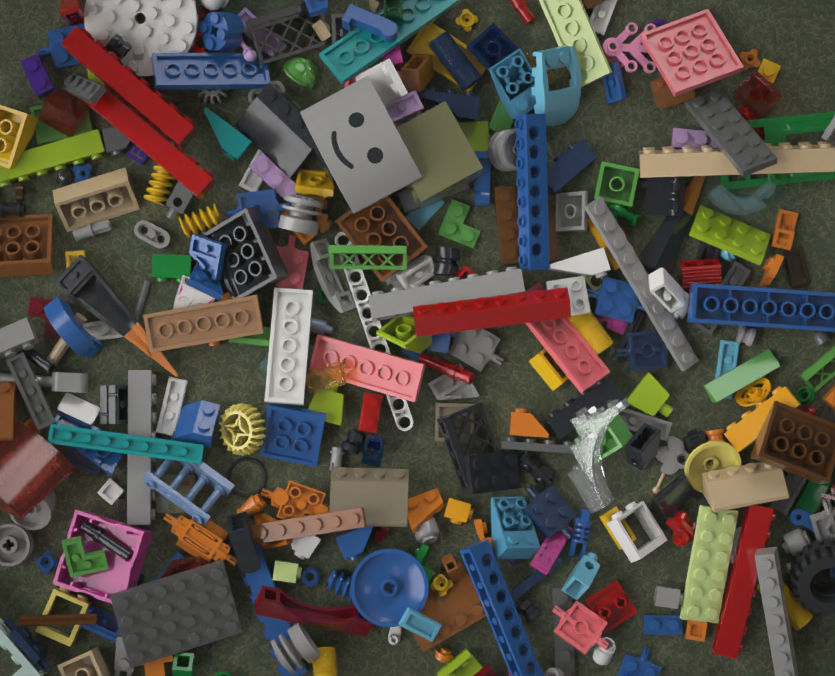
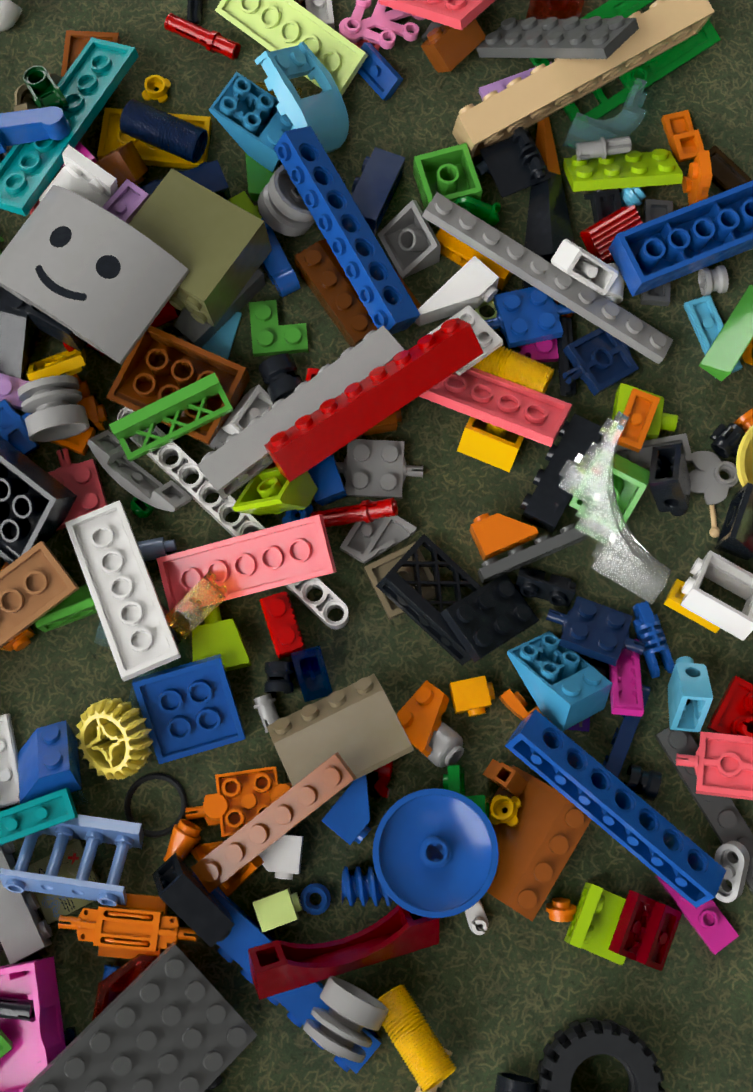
camera: 30 degrees left, 10 degrees down
medium azure tile [398,607,442,642] -> none
clear blue slope [466,23,519,71] -> none
none -> light grey axle [576,136,632,161]
none -> orange plate [612,388,660,453]

